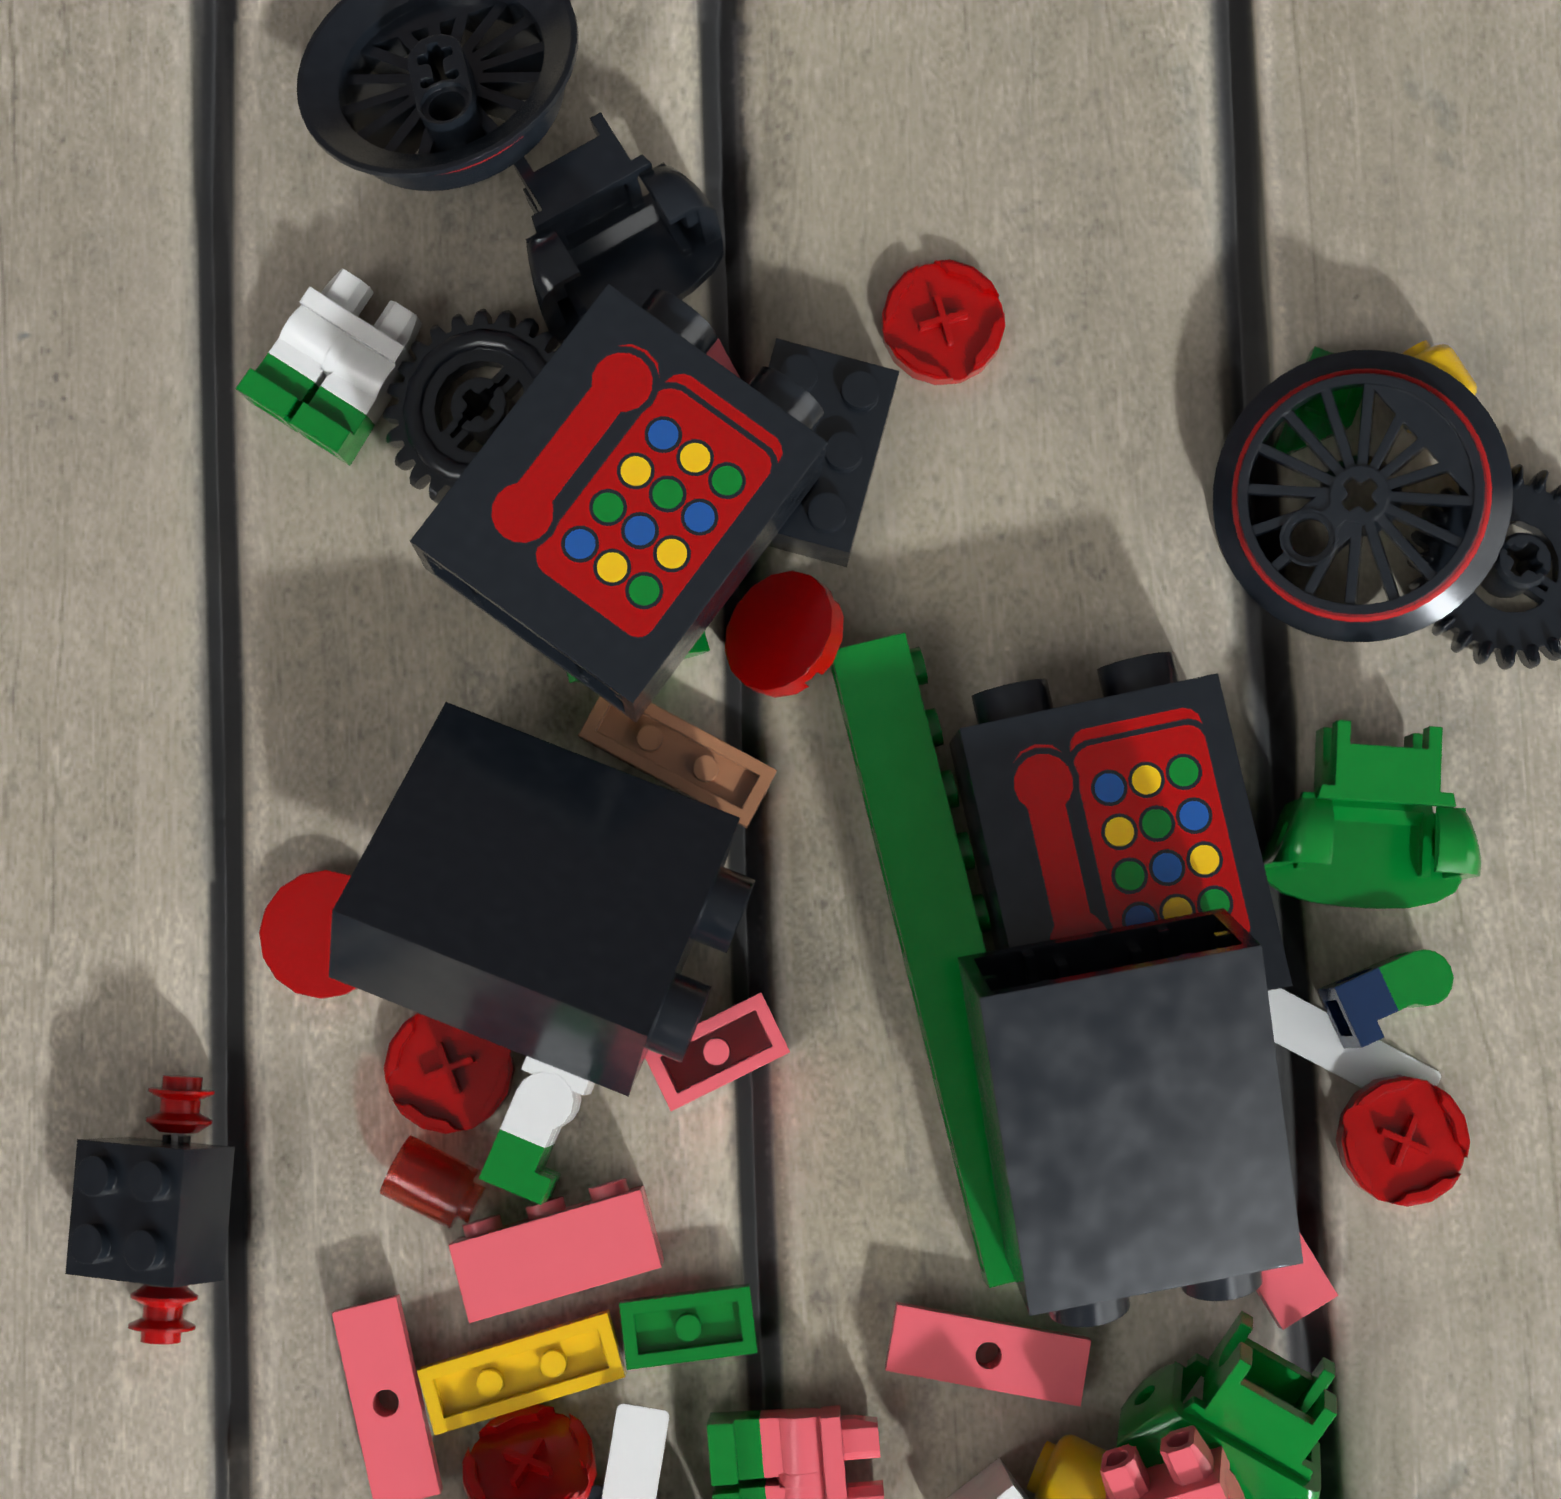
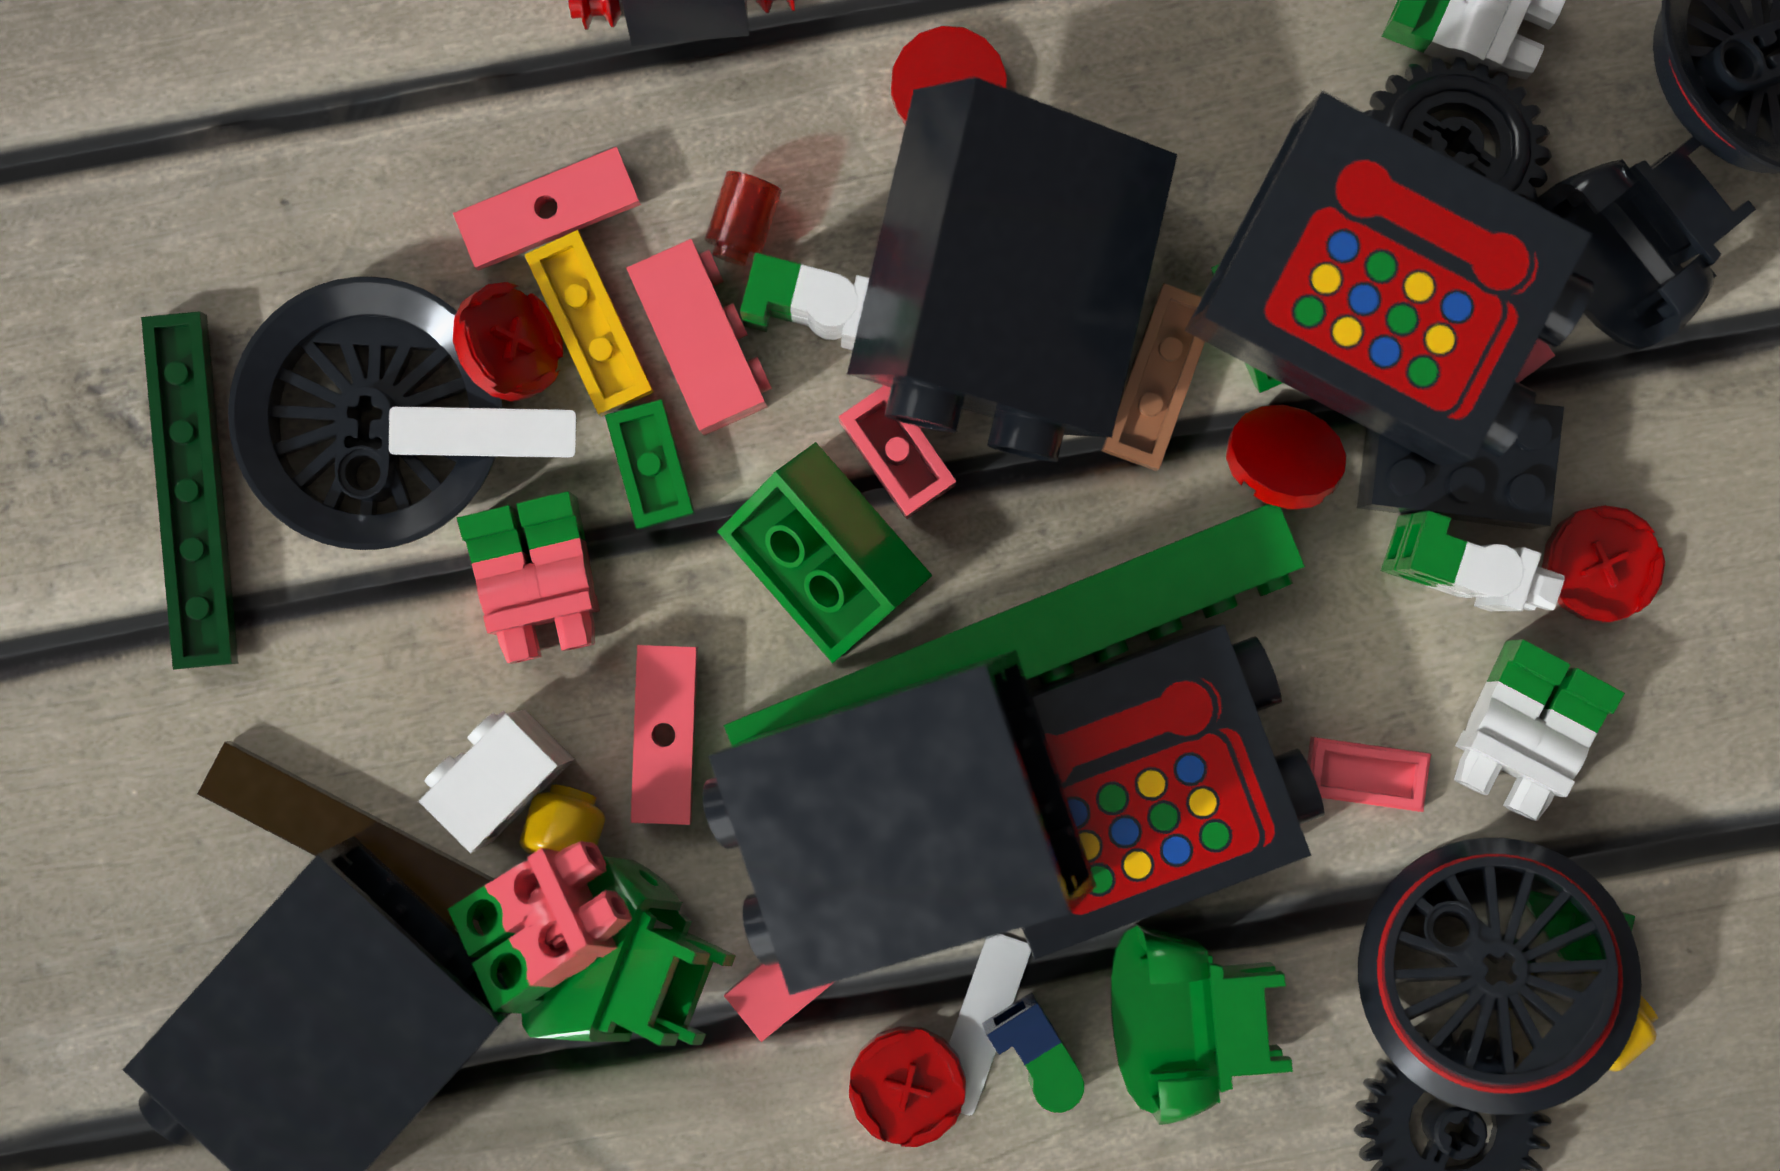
camera: 85 degrees right, 5 degrees up
red tile [384,1013,515,1134] -> none
none -> green slope [717,442,933,664]
none -> coral tile [1307,737,1431,812]
none -> hips [1381,511,1565,611]
none -> white hips [1454,639,1625,821]

